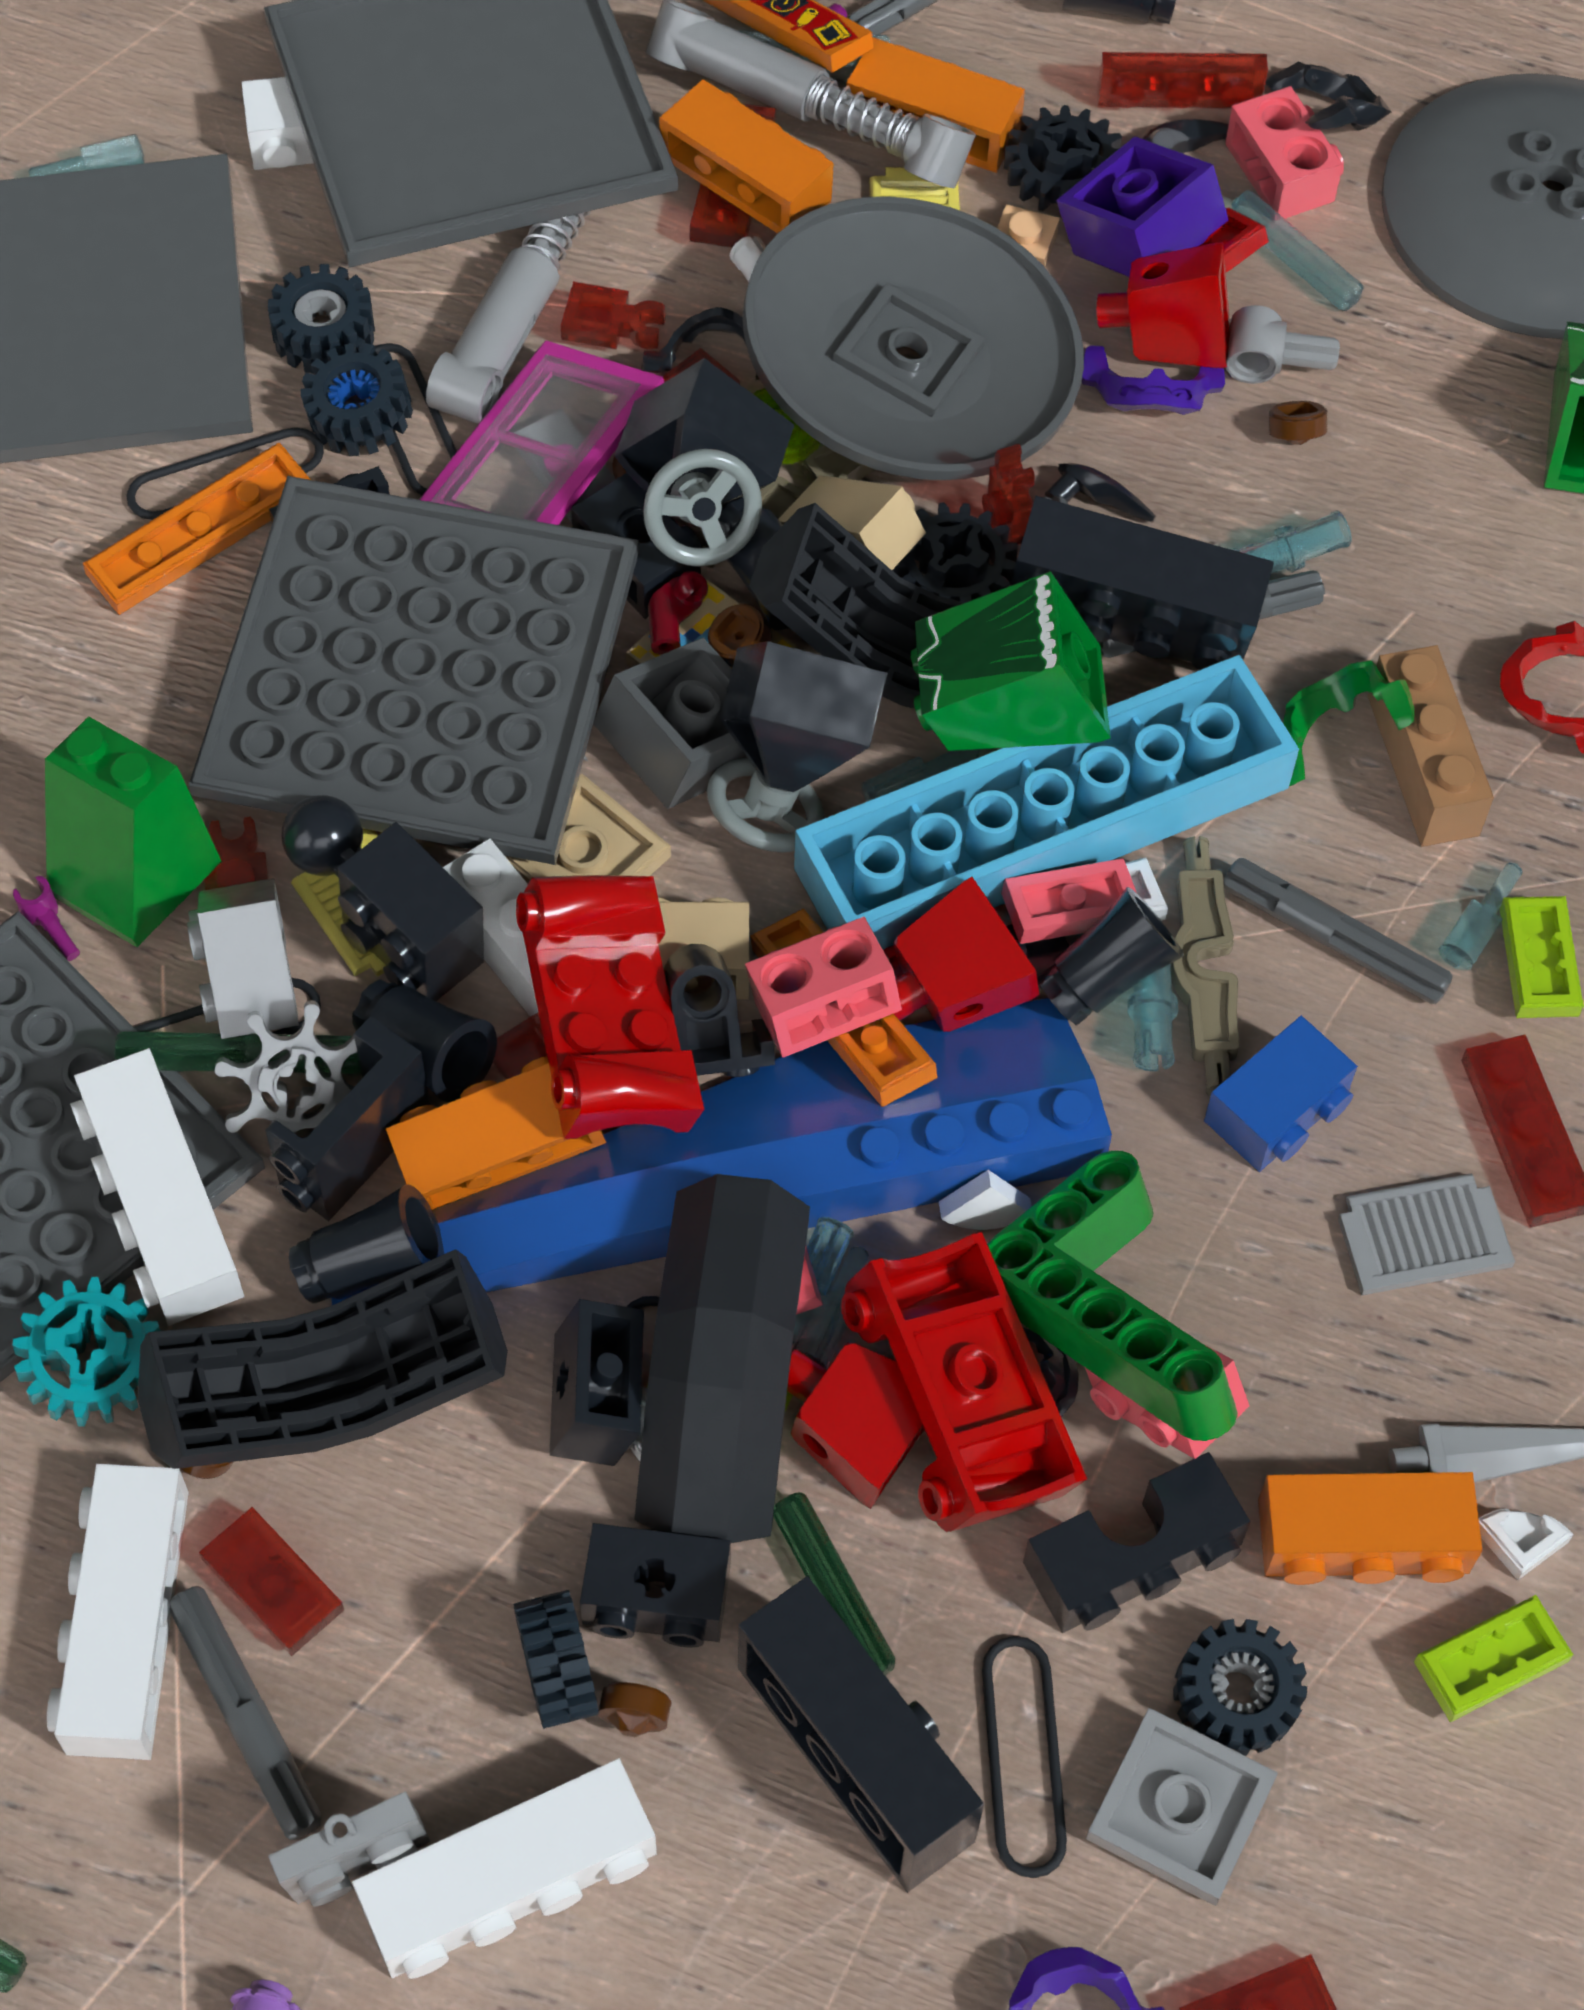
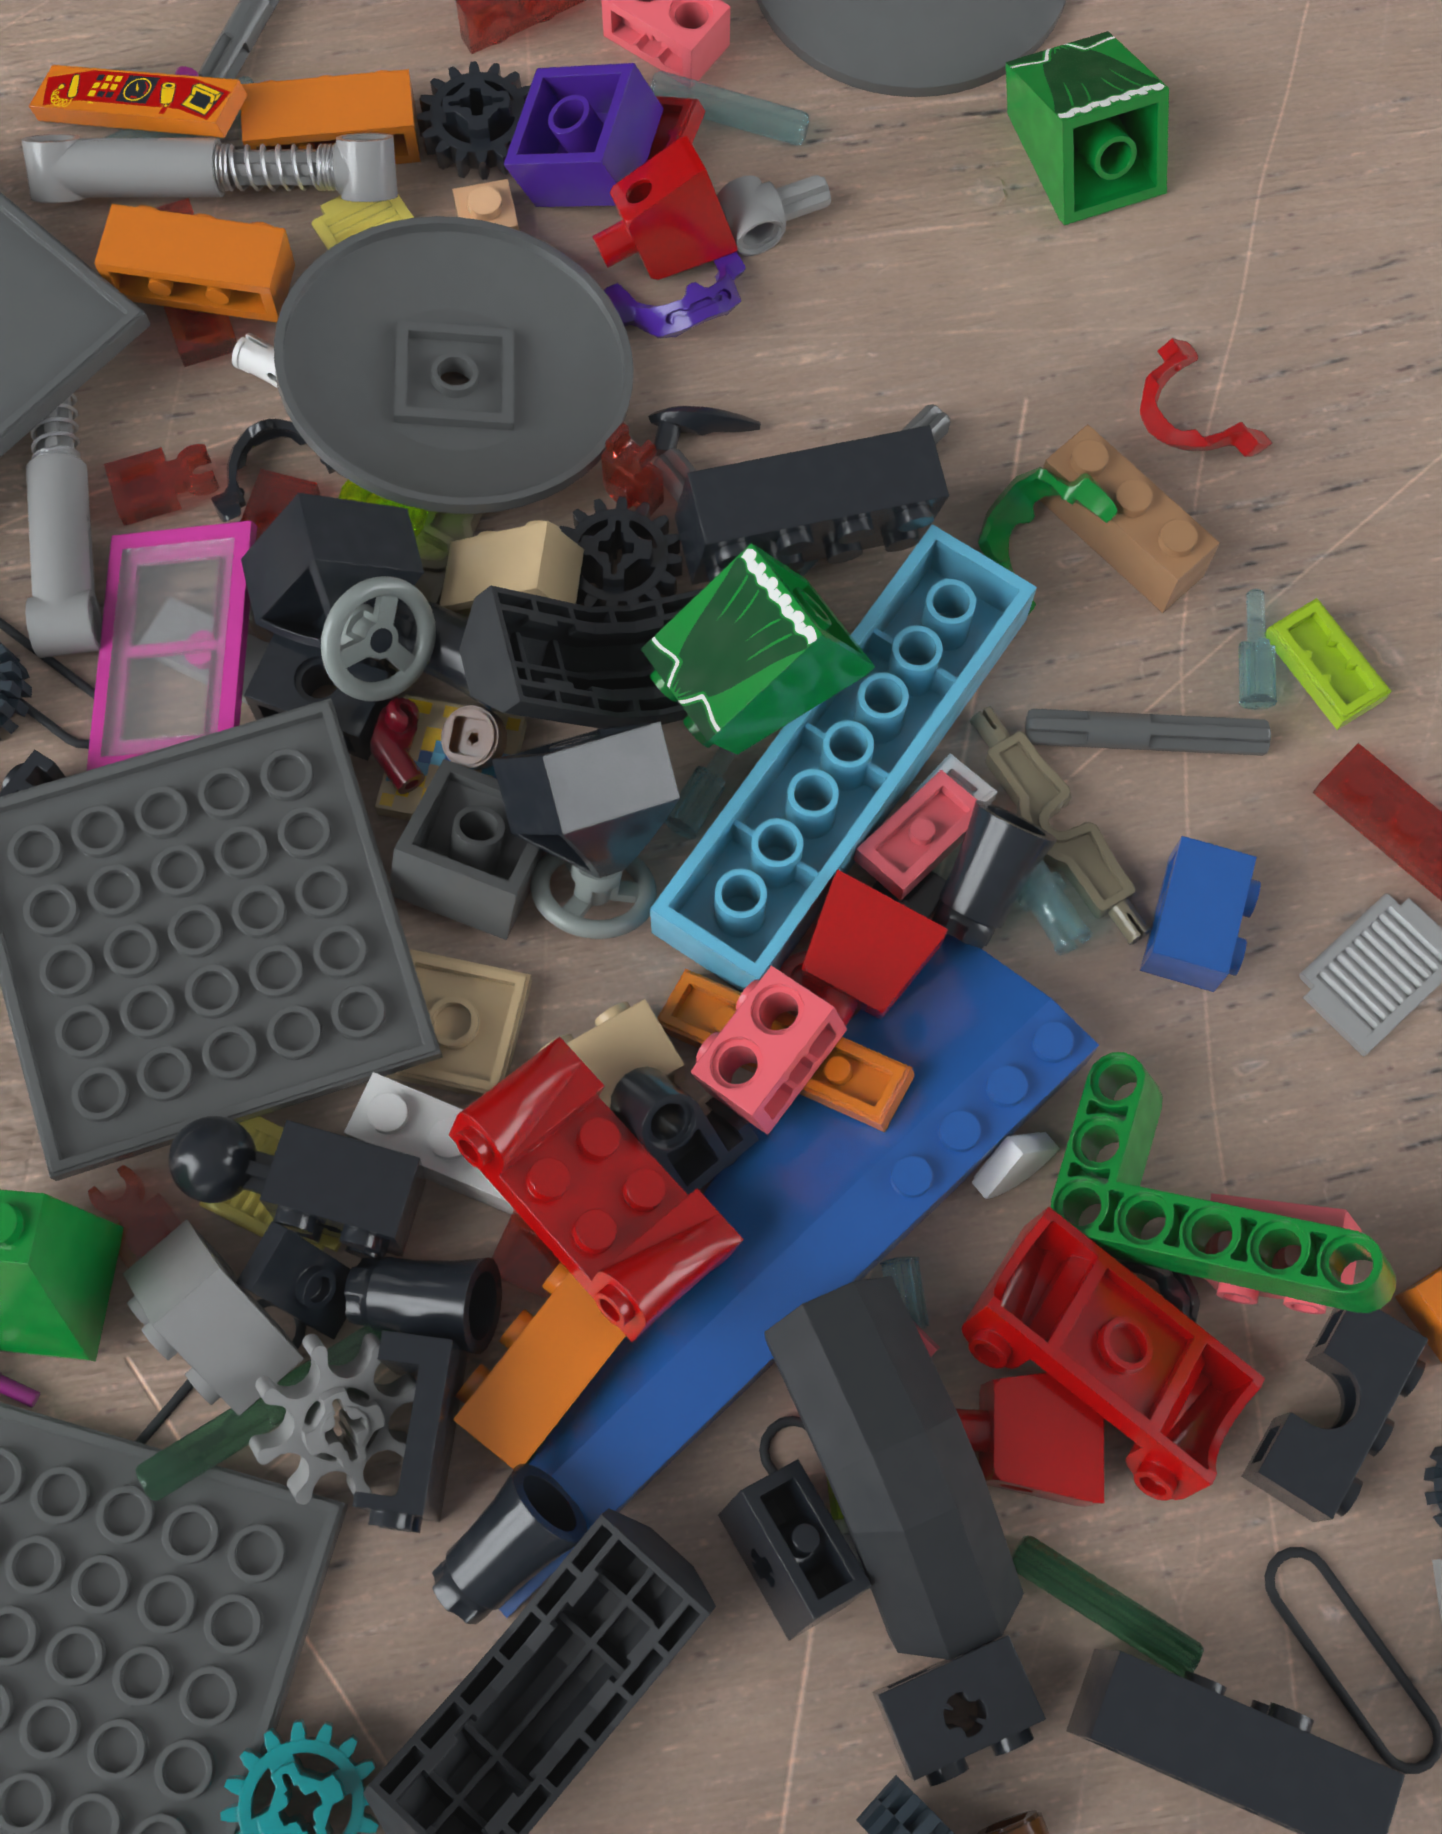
camera: 30 degrees left, 10 degrees up
white brick [70,1048,244,1326] -> none
clear light blue axle [792,1245,869,1369] -> none
black bar [1142,119,1229,153] -> none
clear light blue pin [1232,510,1352,574] -> none
reddish brown tile [1269,401,1327,445] -> none
none -> black plate [236,1222,350,1340]

